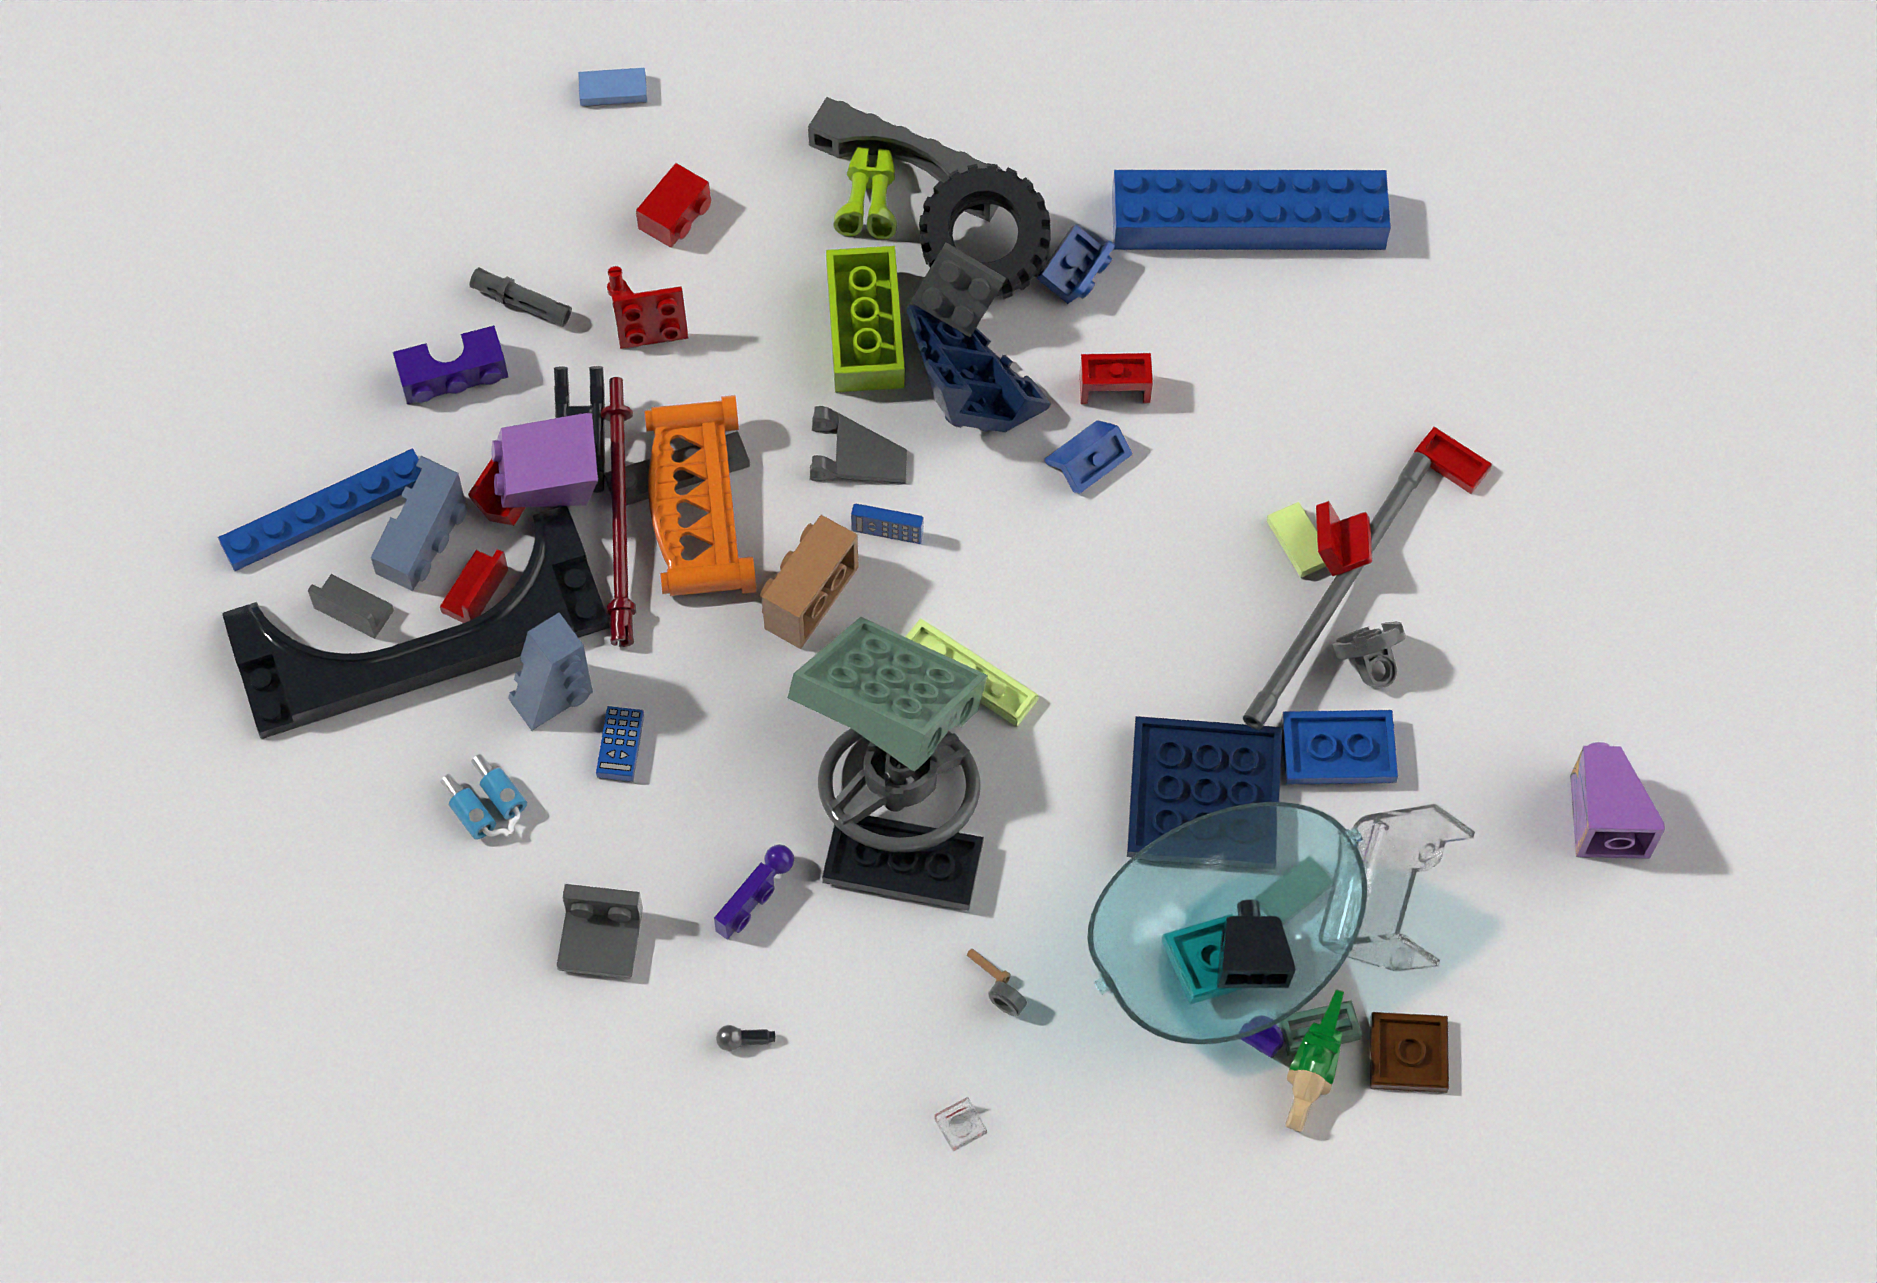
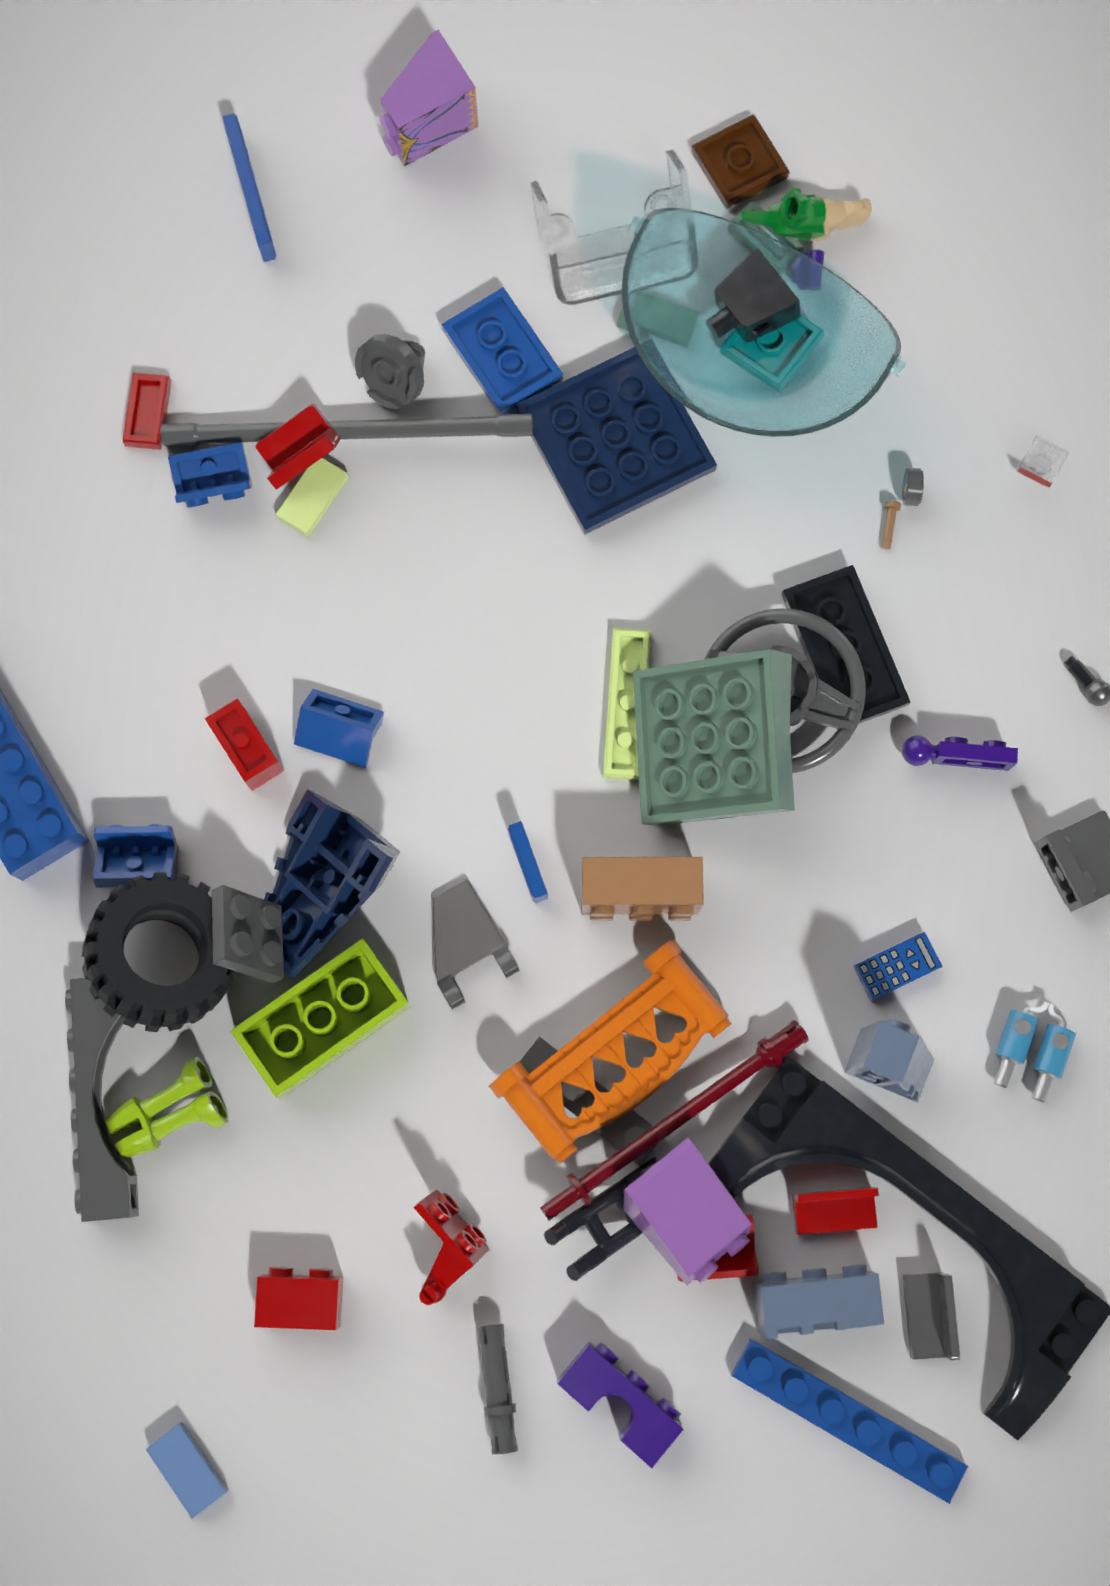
camera: 120 degrees left, 15 degrees up
none -> blue bracket [168,441,253,508]
none -> blue tile [222,113,277,262]

